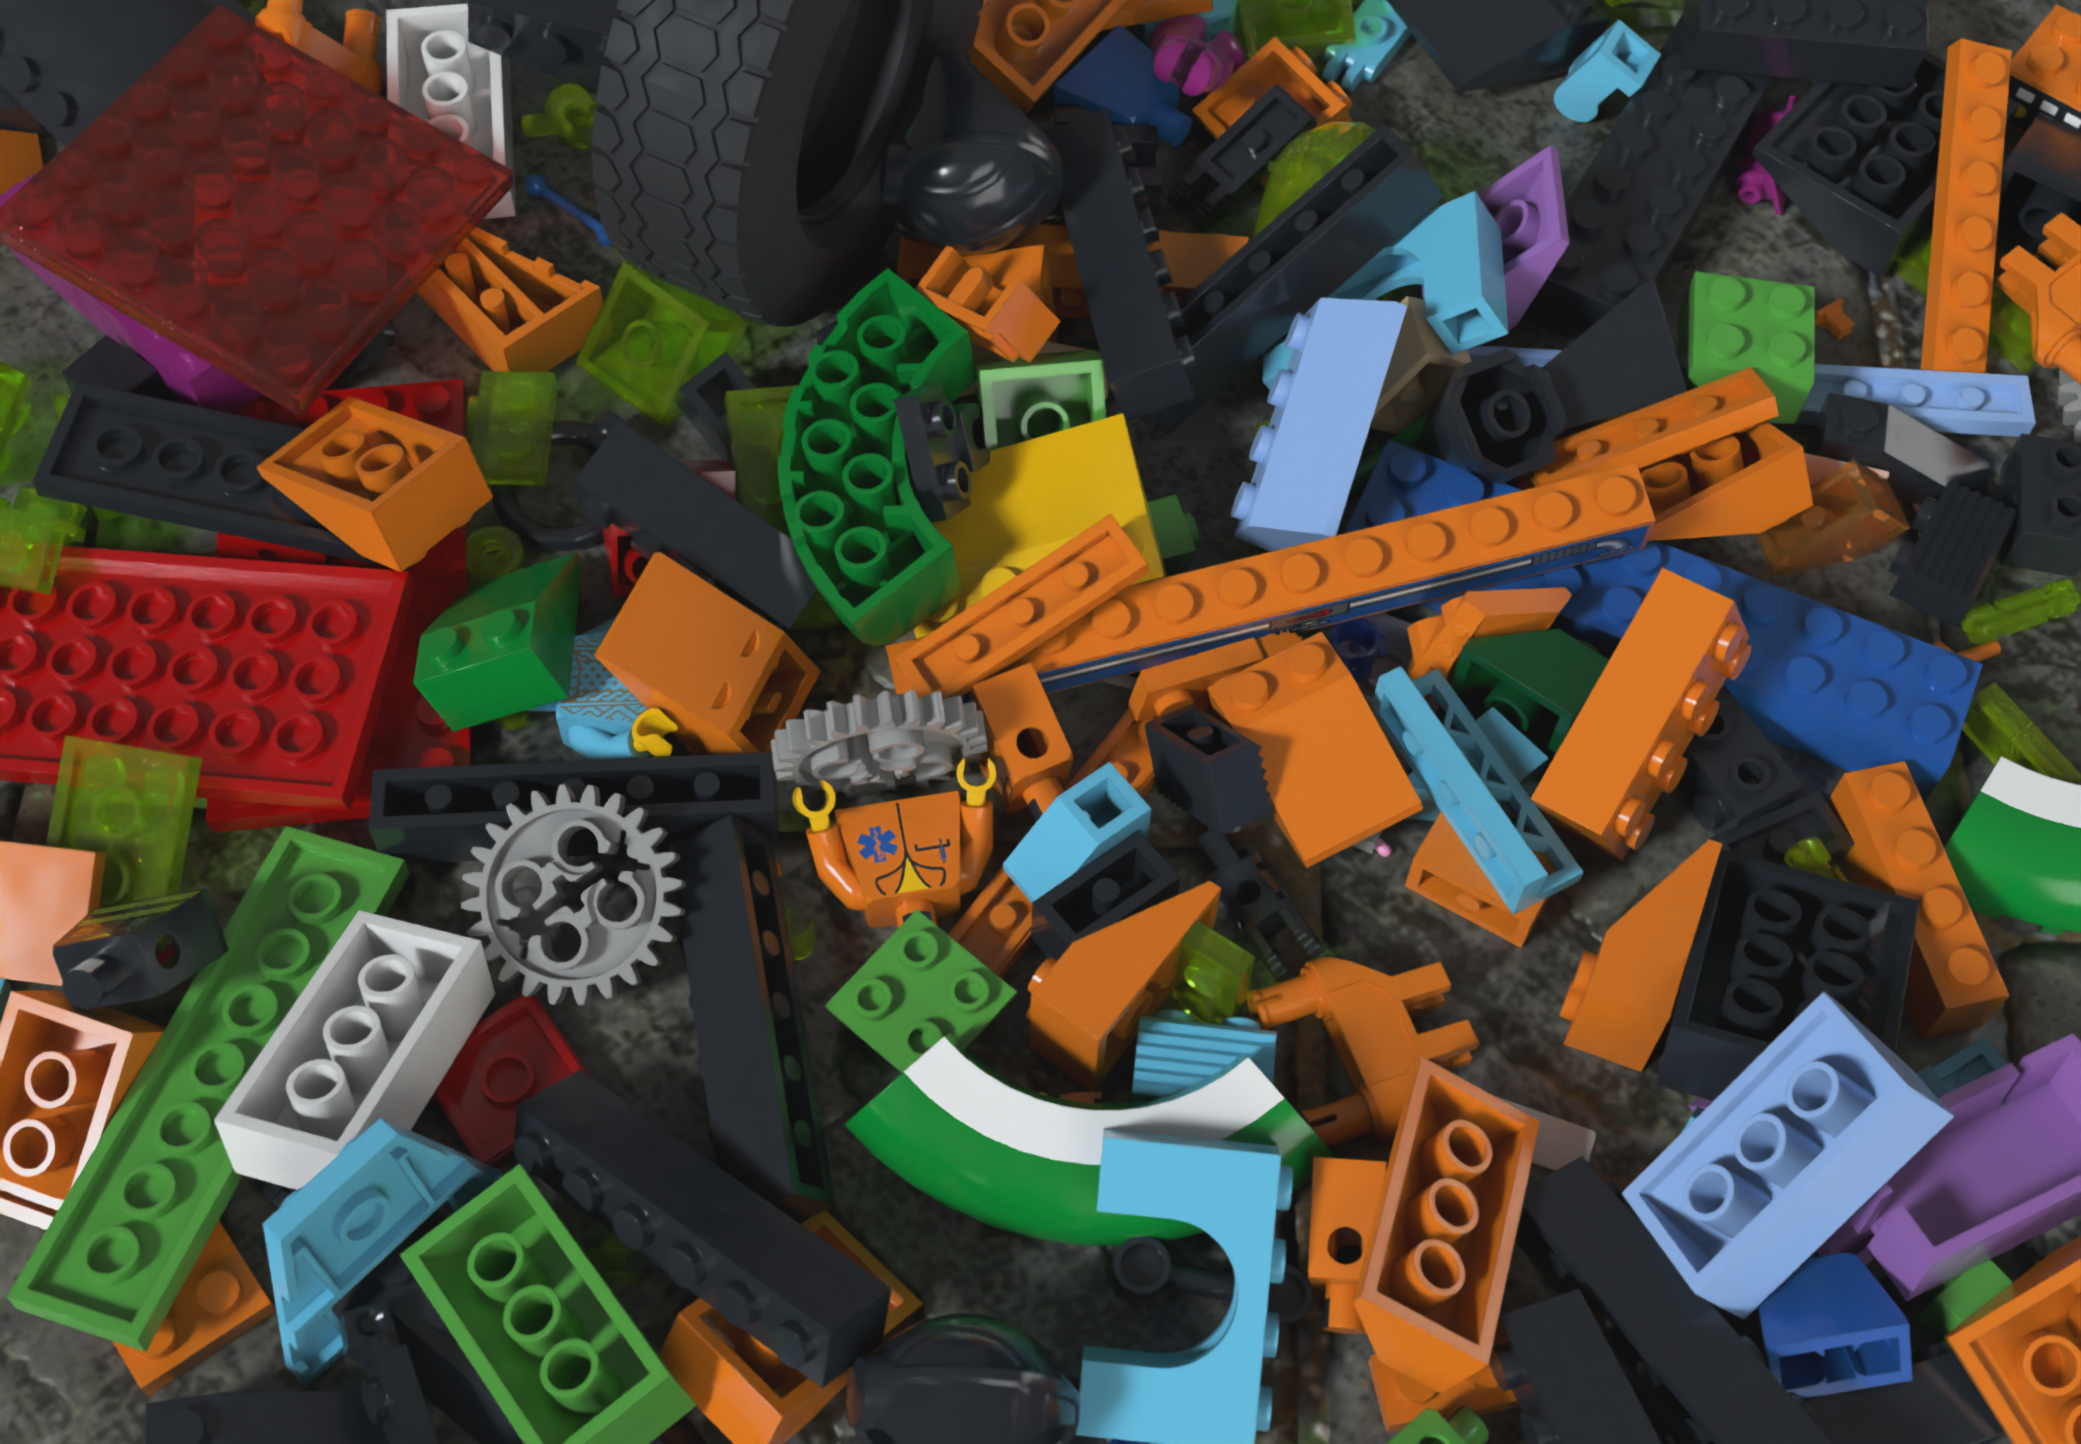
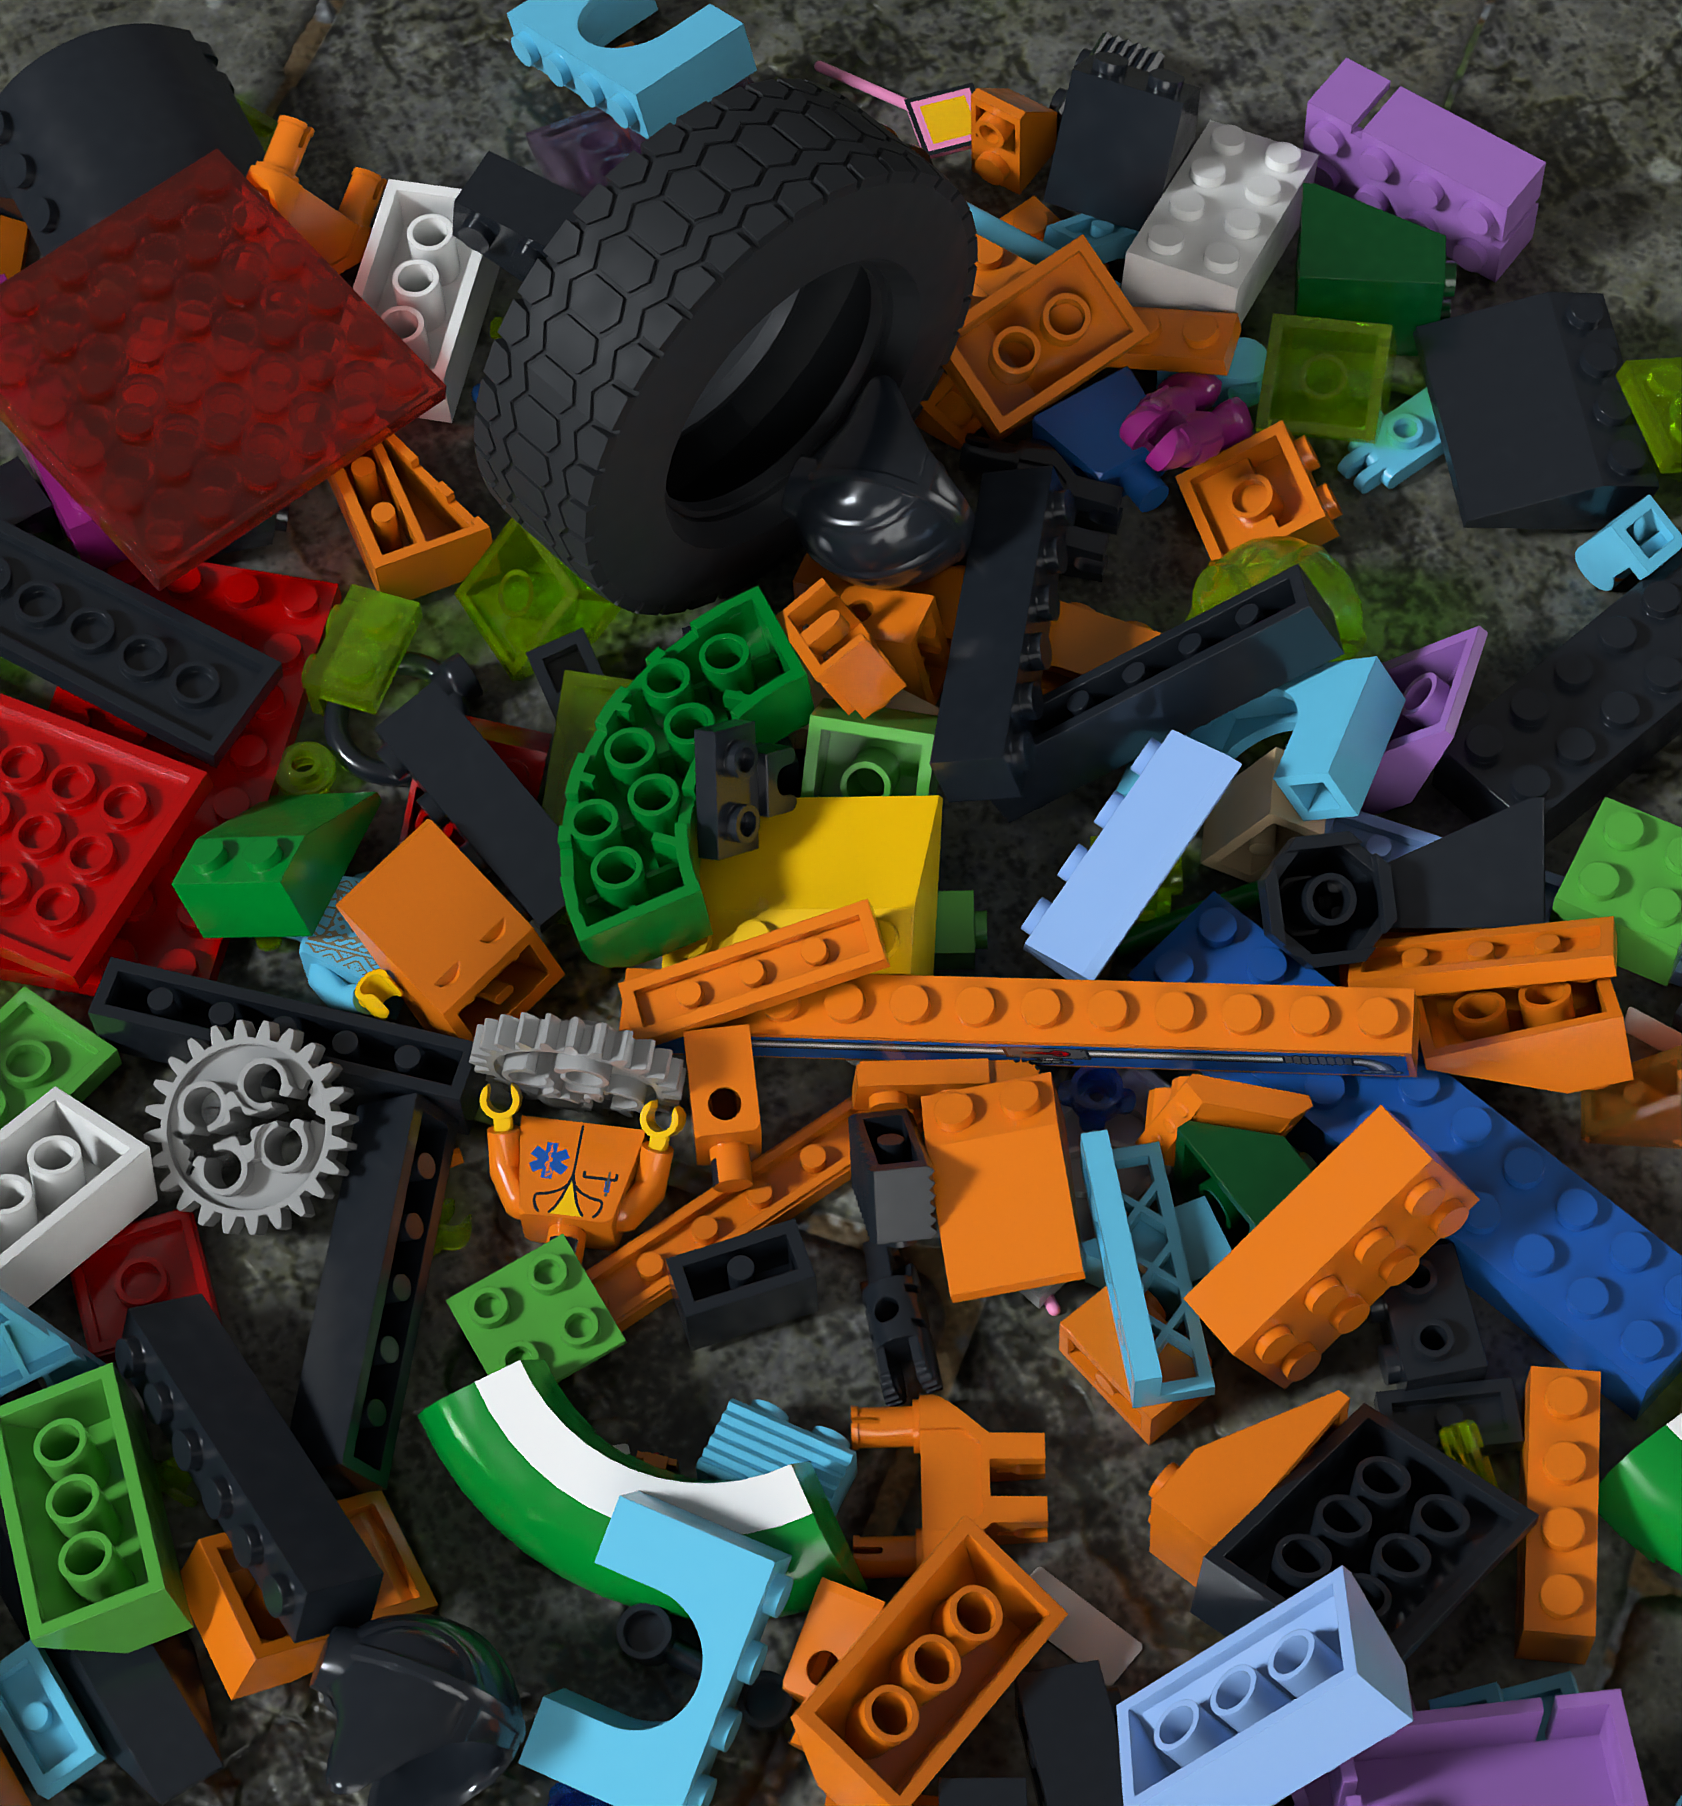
camera: 25 degrees right, 0 degrees up
orange slope [257,396,493,572] -> none
medium azure slope [1003,762,1151,903] -> none
orange slope [1027,881,1221,1092] -> none
black hinge [1168,84,1318,233] -> none
clear neon green plate [1173,921,1255,1025] -> none

